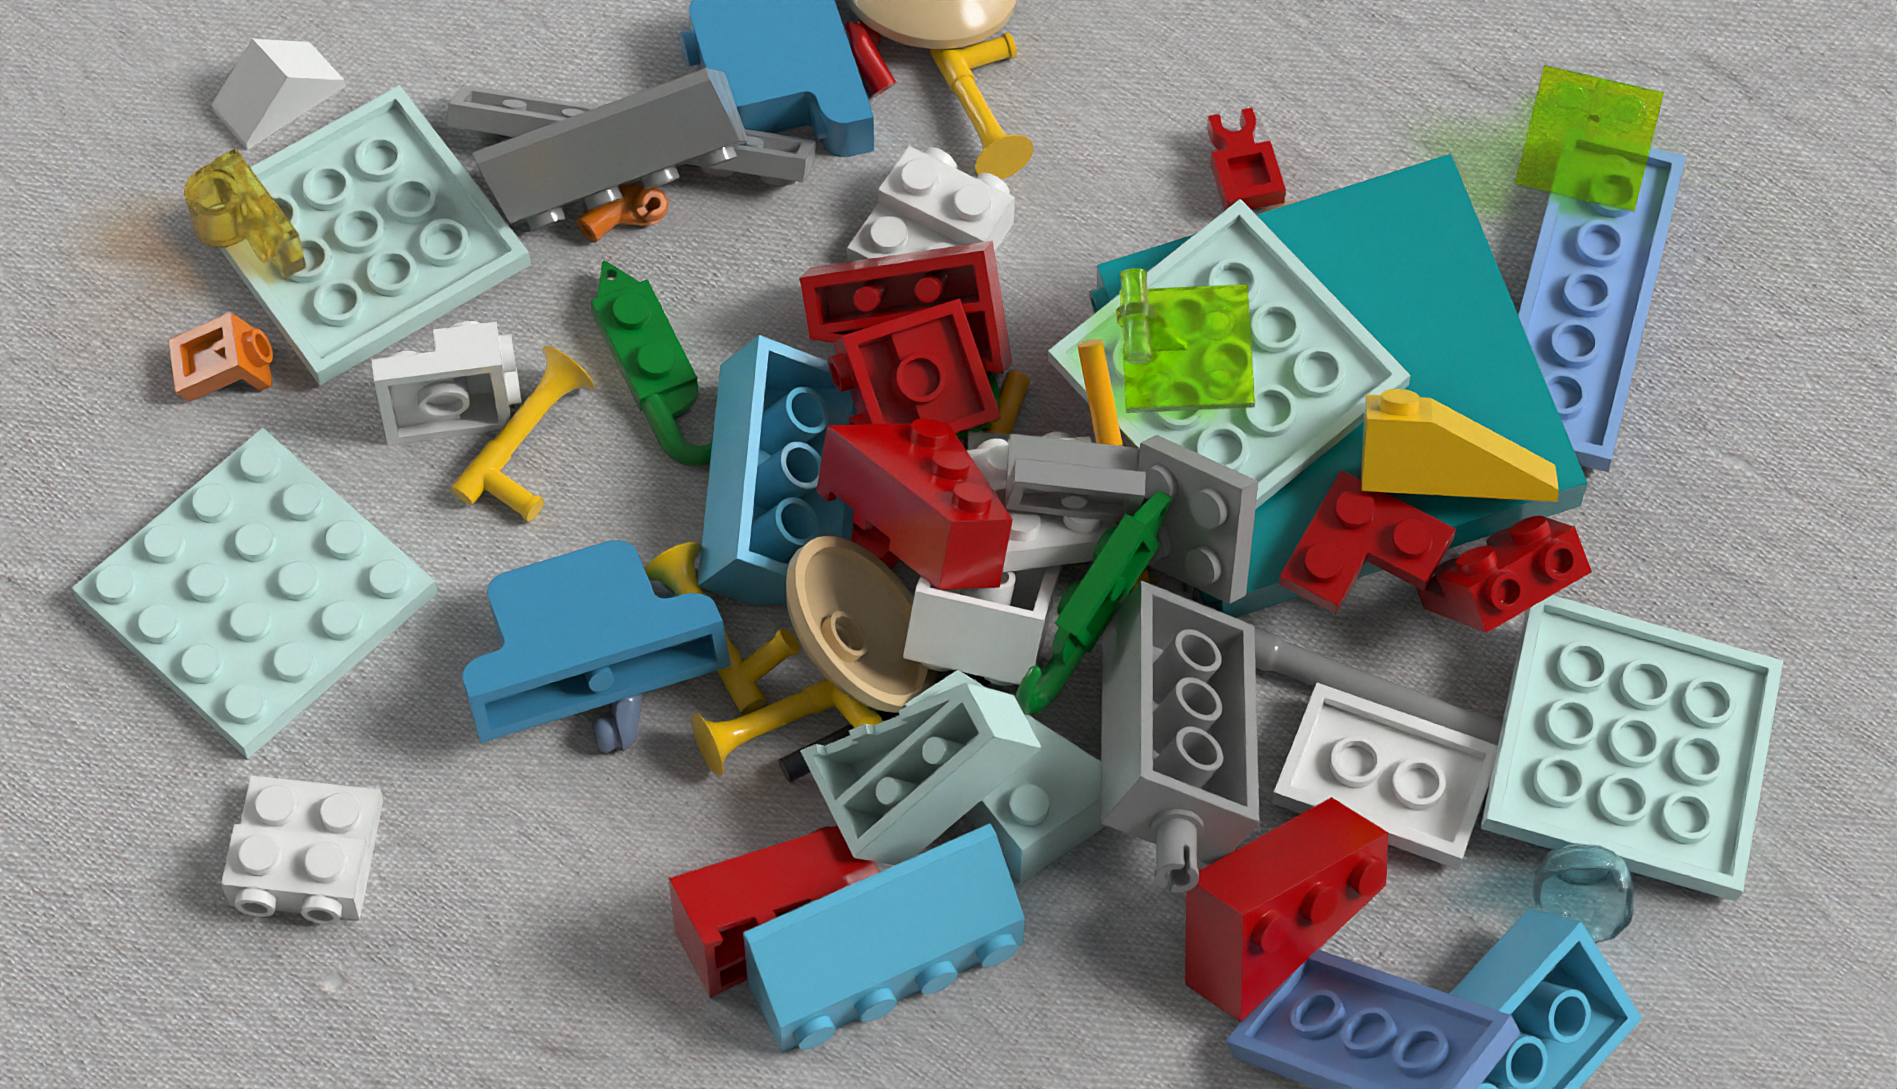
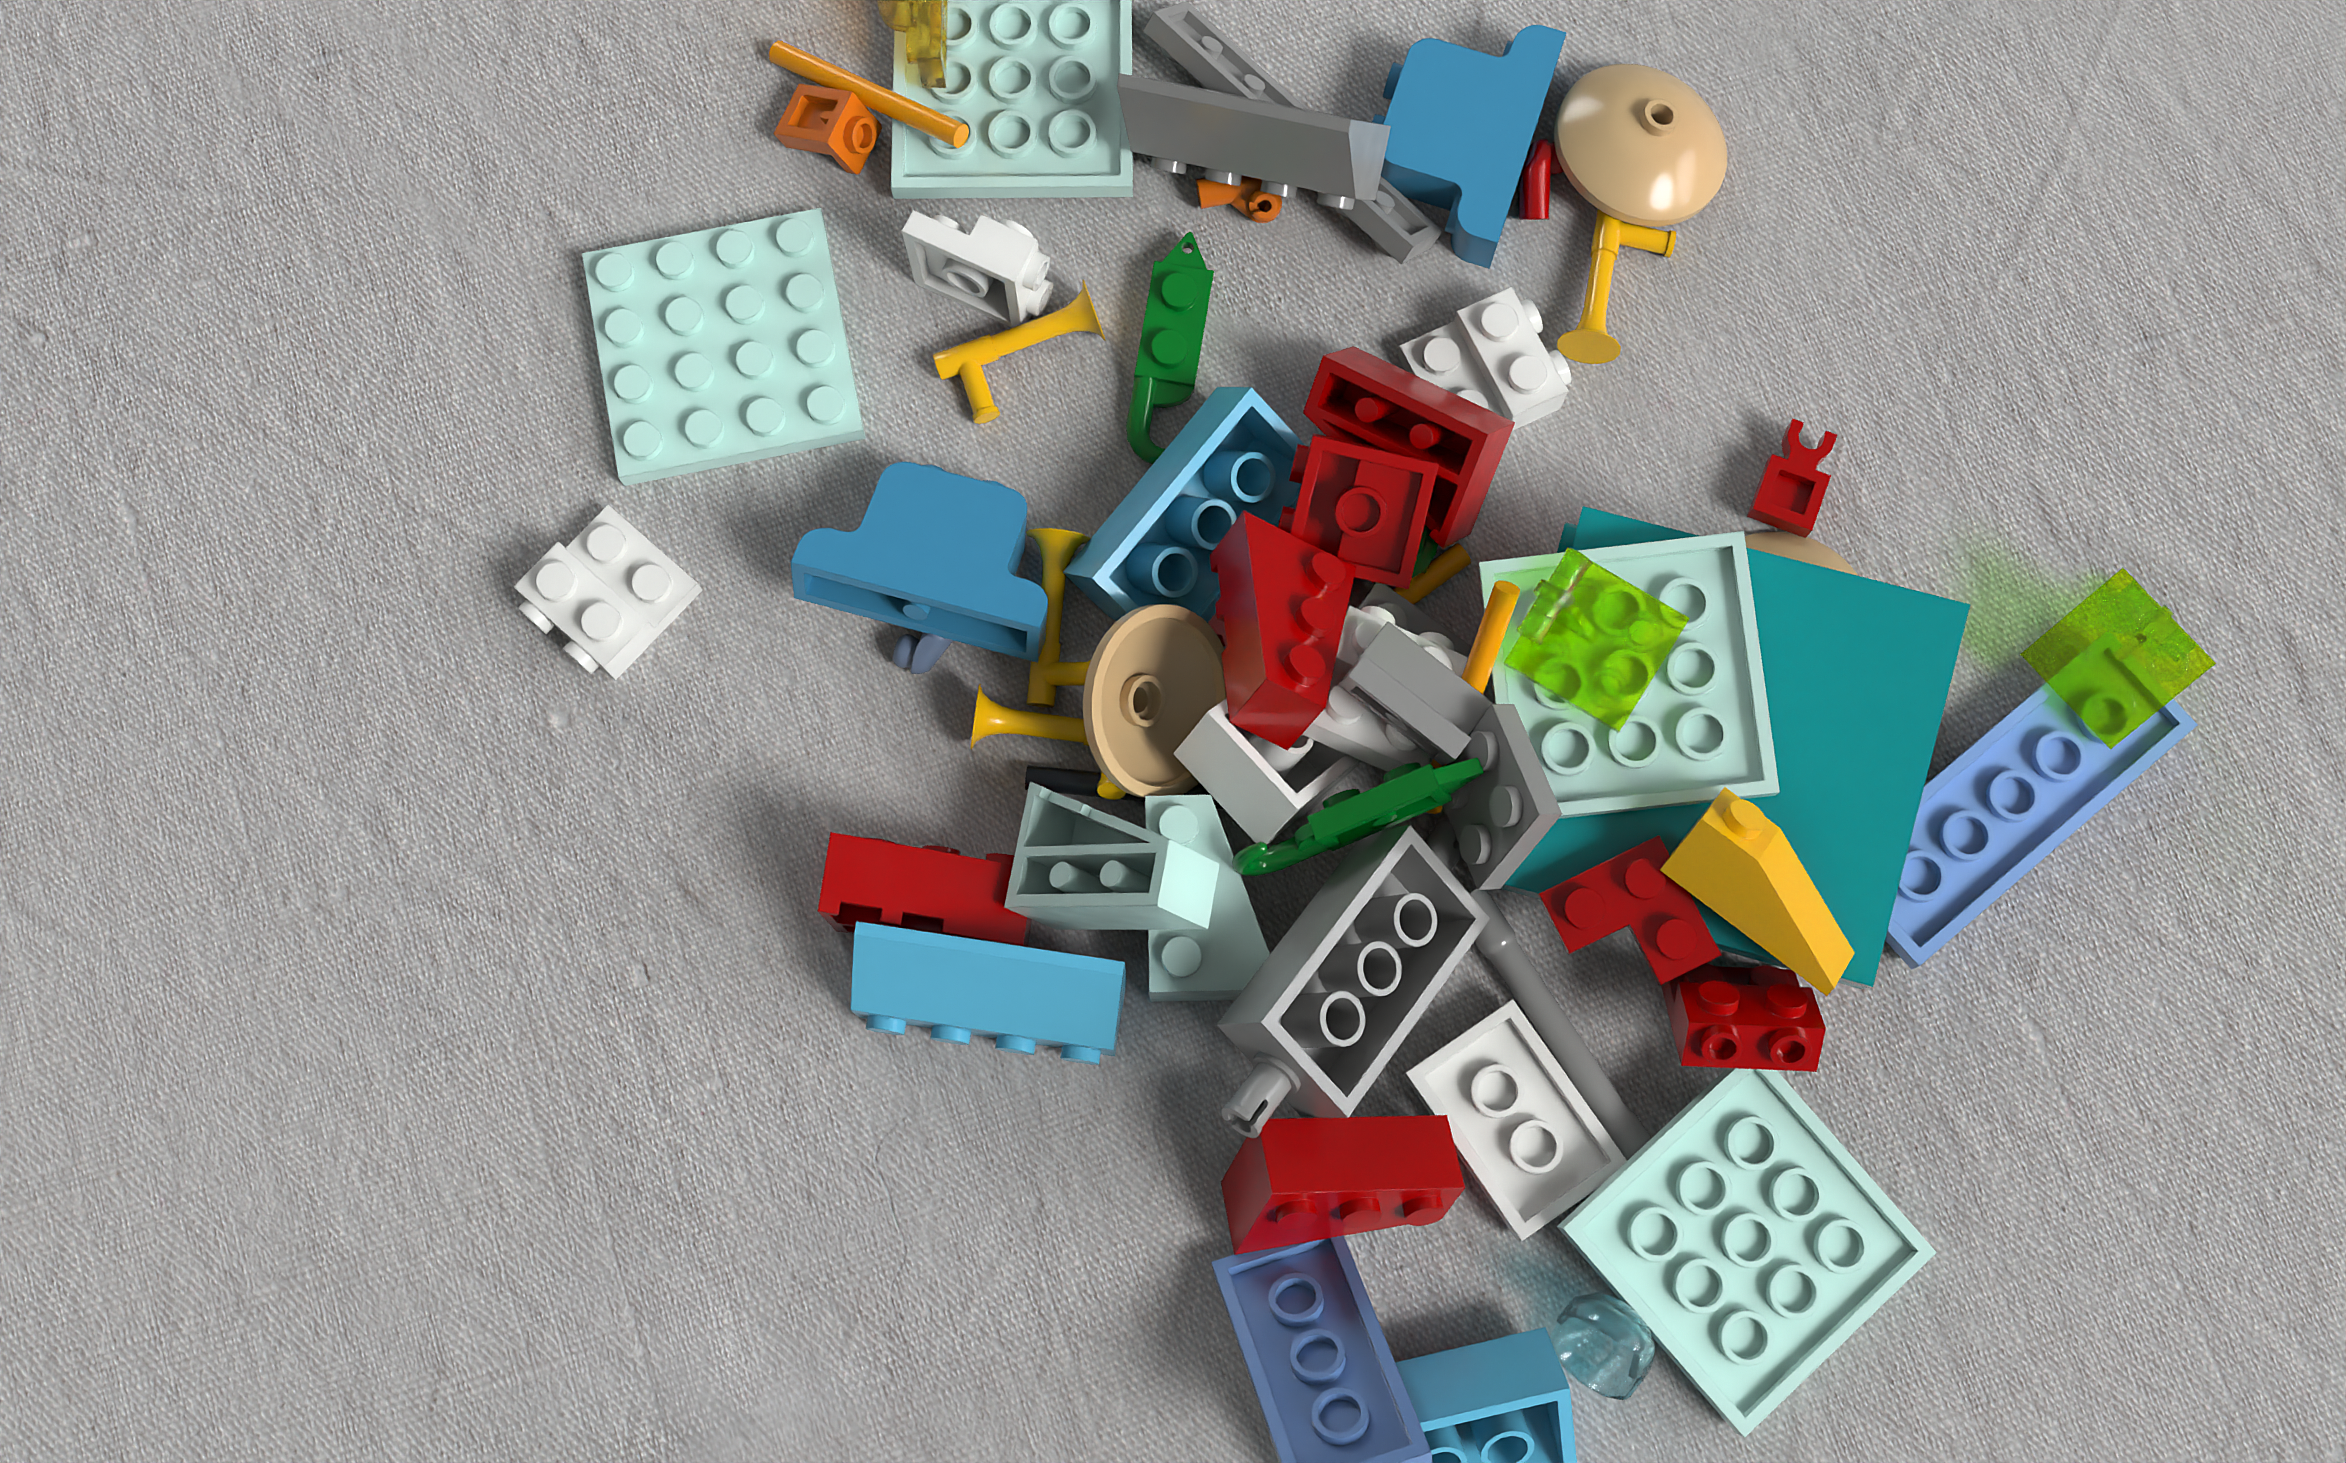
camera: 35 degrees right, 15 degrees up
none -> light orange bar [769,40,969,148]

